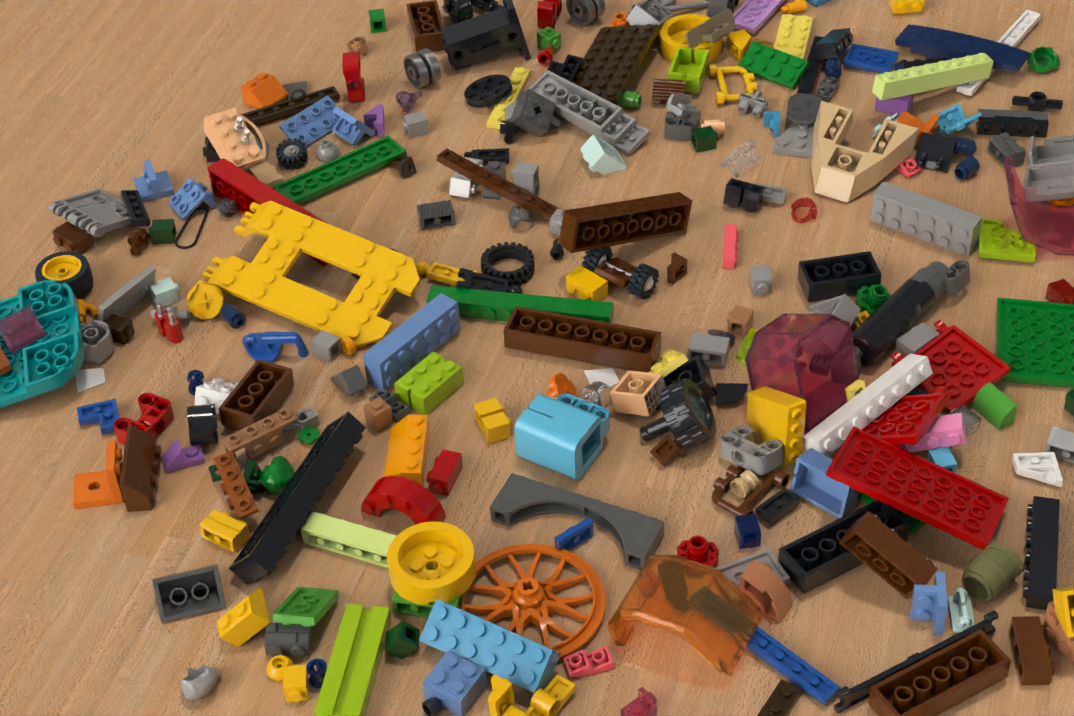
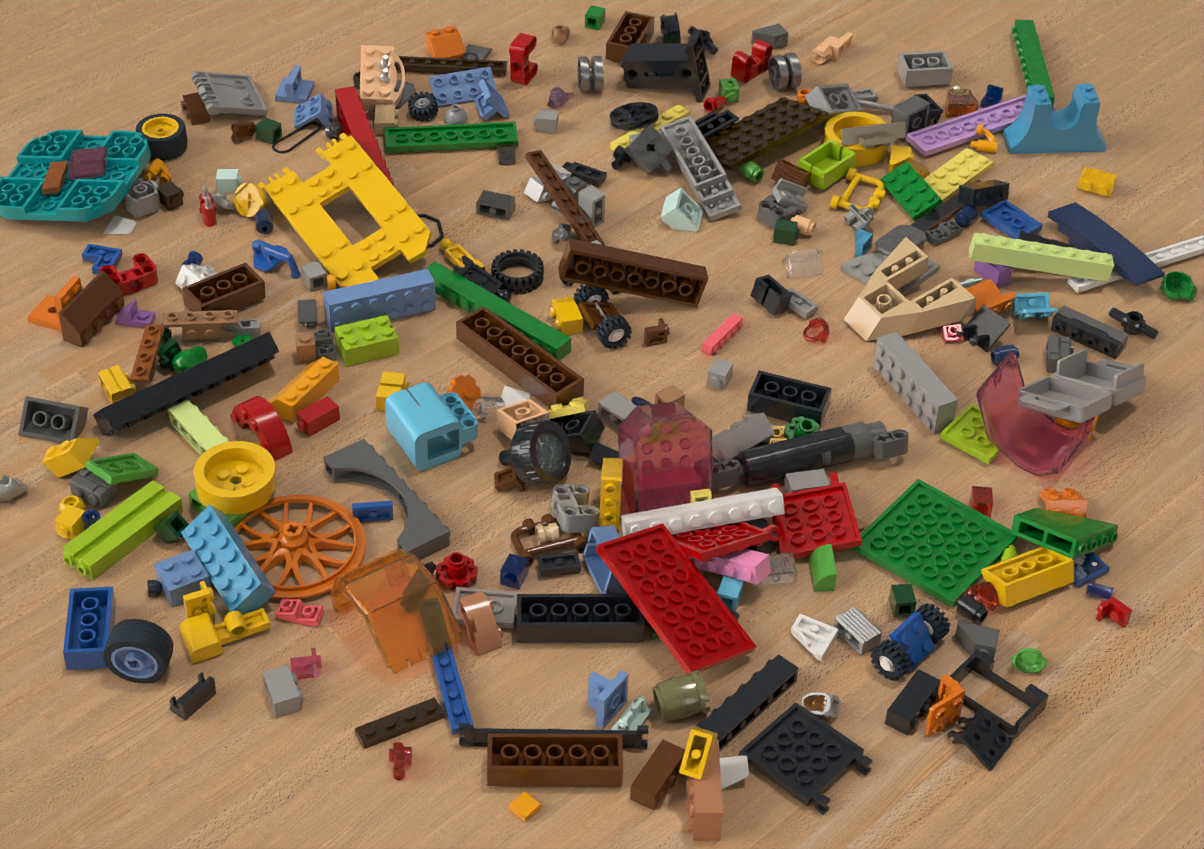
camera: 25 degrees right, 0 degrees up
light grey plate [98,265,156,322] -> none
black tile [121,190,150,226] -> none
black brick [187,404,219,445] -> none
medium lavender slope [363,104,385,137] -> none
reddish brown brick [839,511,938,599] -> none
dark blue brick [953,137,977,157] -> none

